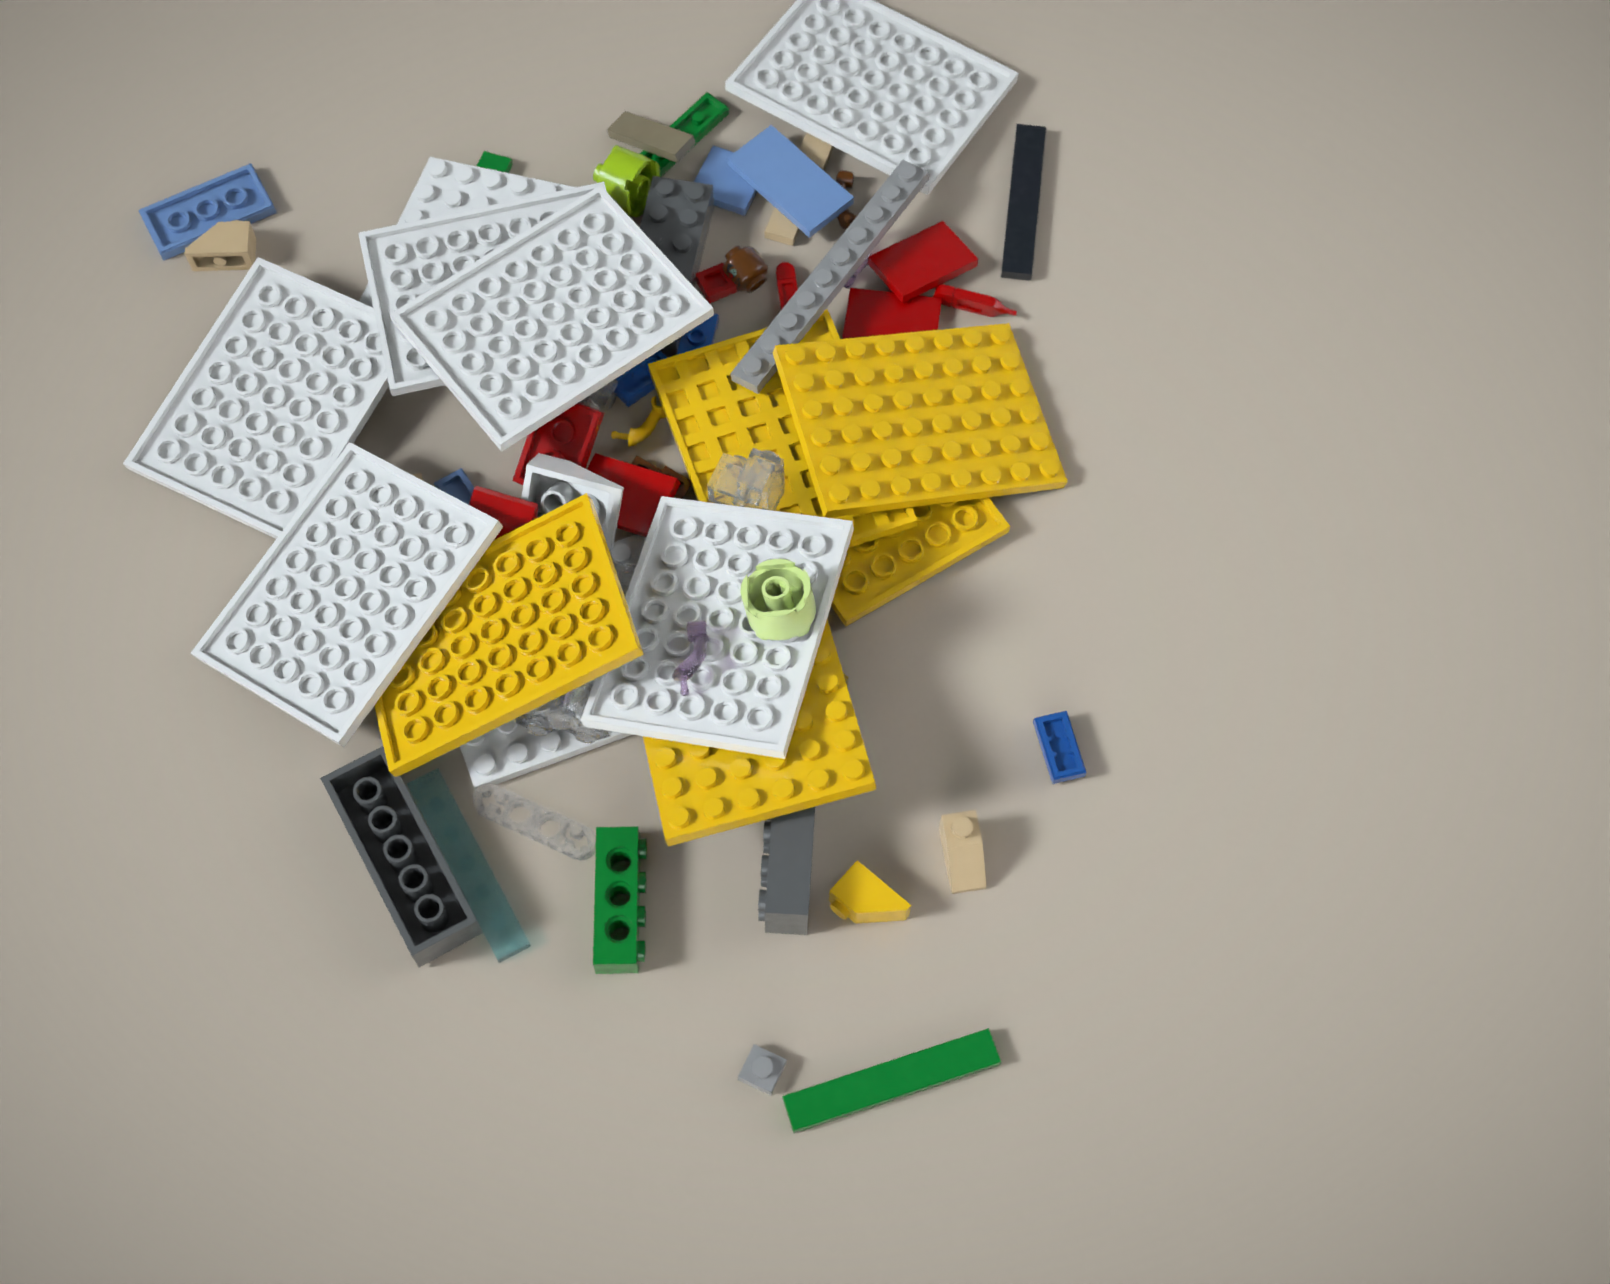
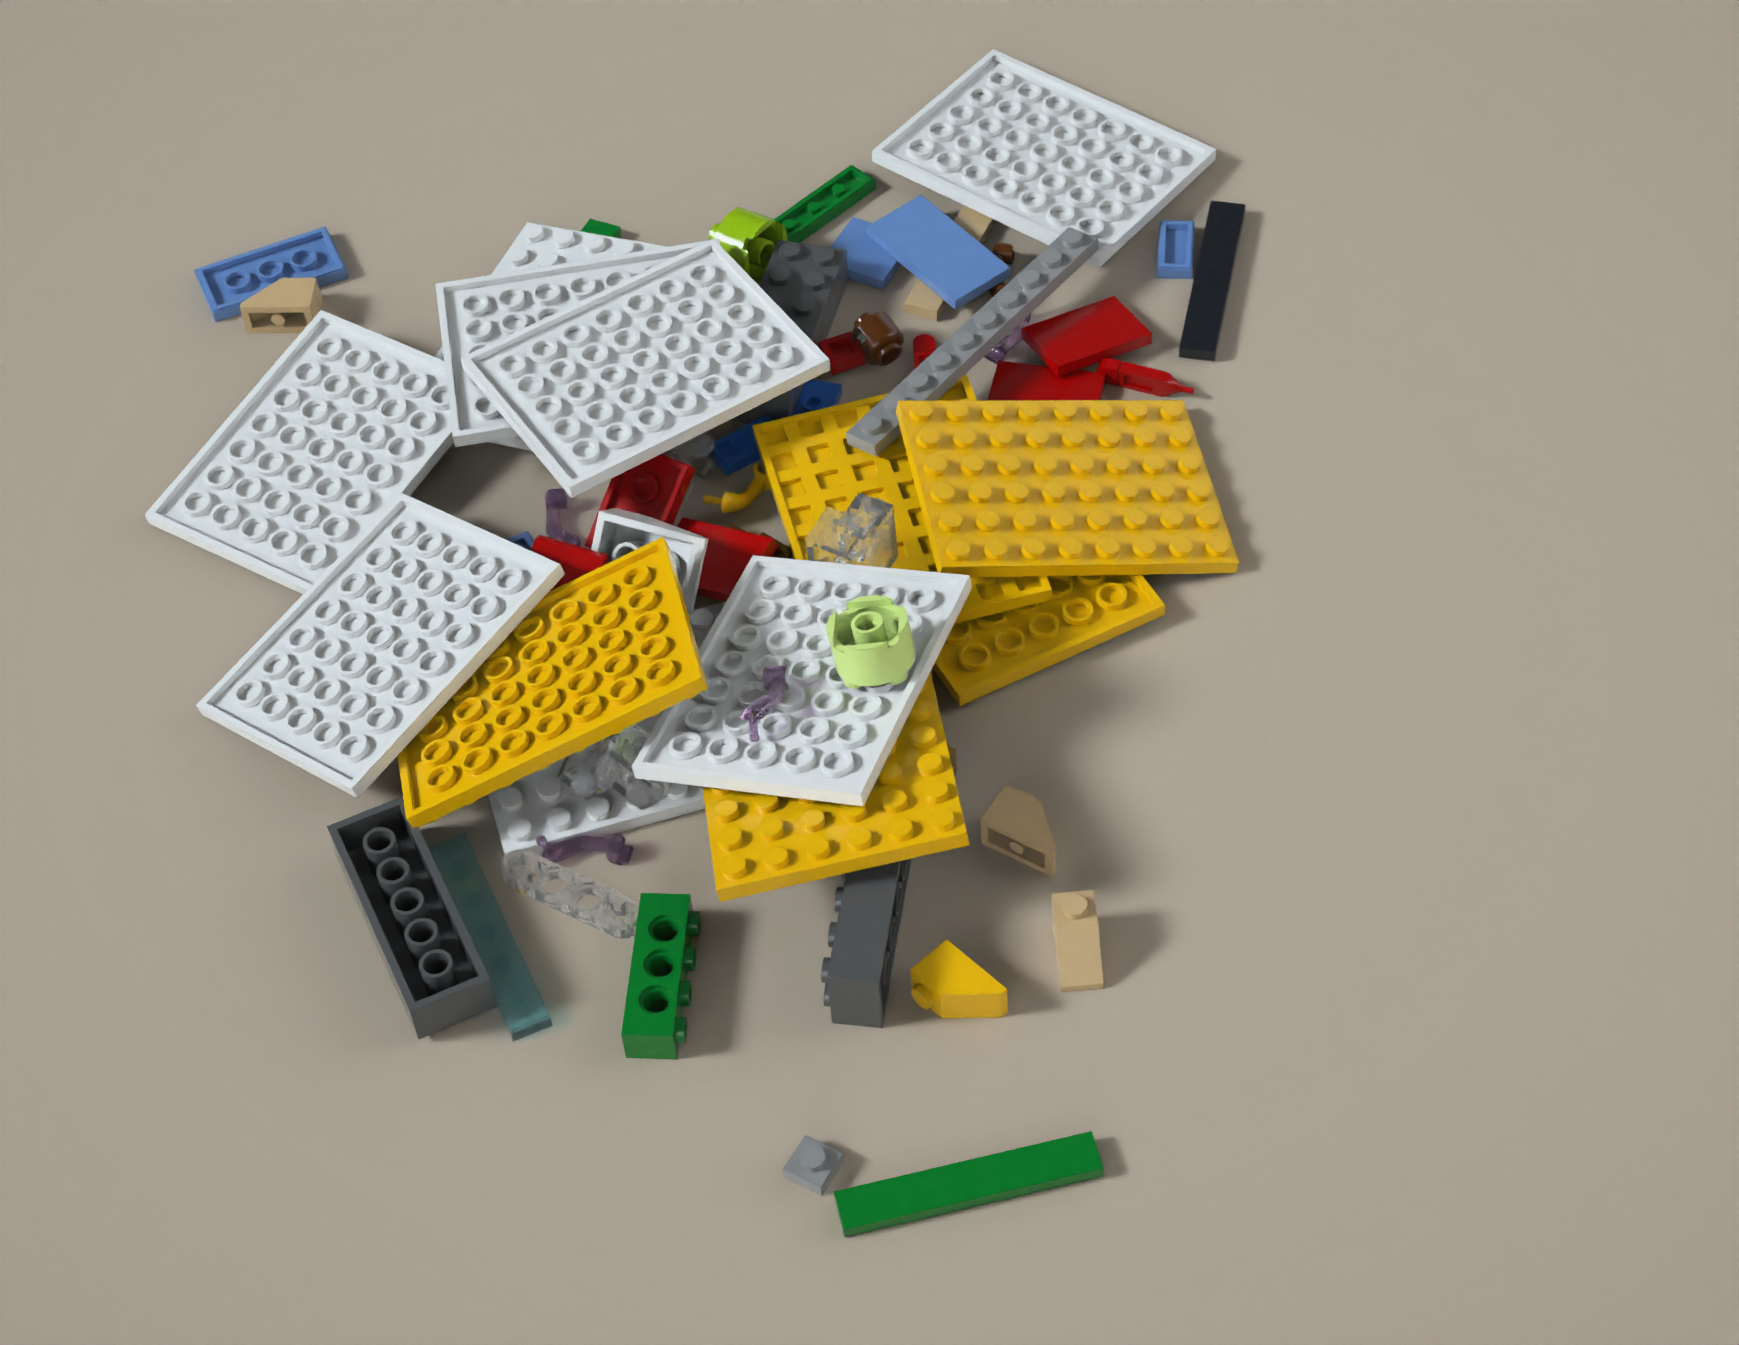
camera: 10 degrees right, 15 degrees down
dark tan tile [607,111,696,163] -> none
blue plate [1033,711,1087,784] -> none
none -> clear purple piece [536,833,634,866]
none -> clear purple piece [545,488,581,547]
none -> tan slope [980,785,1056,877]
none -> medium blue tile [1157,220,1195,279]

